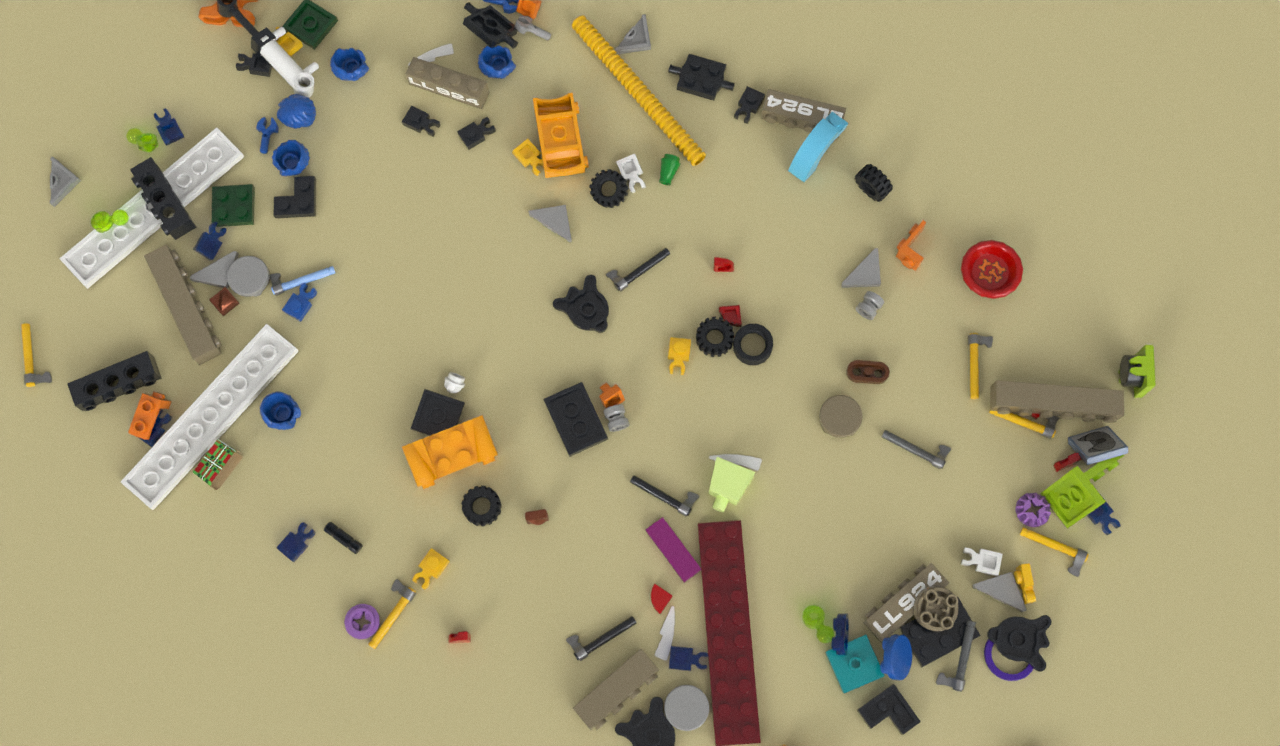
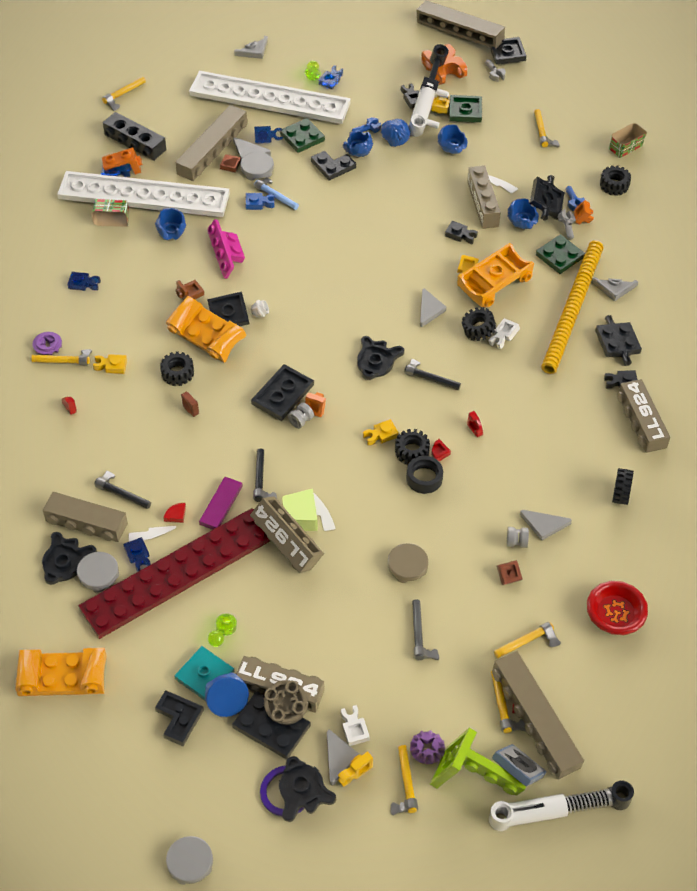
camera: 55 degrees right, 20 degrees down
clear neon green plate [91,209,129,233] -> none
black brick [130,157,197,240] -> none
black axle [324,522,363,554] -> none
black plate [402,105,441,137] -> none
green cone [659,154,681,186] -> none
medium azure arch [788,112,848,182] -> none
clear blue plate [832,613,849,655] -> none
reddish brown plate [846,360,890,384] -> none
orange bracket [896,220,927,271] -> none
dark grey piece [936,620,976,692] -> none
red tile [1053,453,1081,472] -> none
clear blue plate [1087,494,1121,535] -> none
lime piece [1118,345,1156,398] -> none
none -> dark orange bracket [175,280,205,300]
none -> dark pink bracket [207,219,245,279]
none -> dark tan brick [250,496,324,573]
none -> piece [489,780,634,831]
none -> copper tile [496,560,523,585]
none -> plate [536,234,585,274]

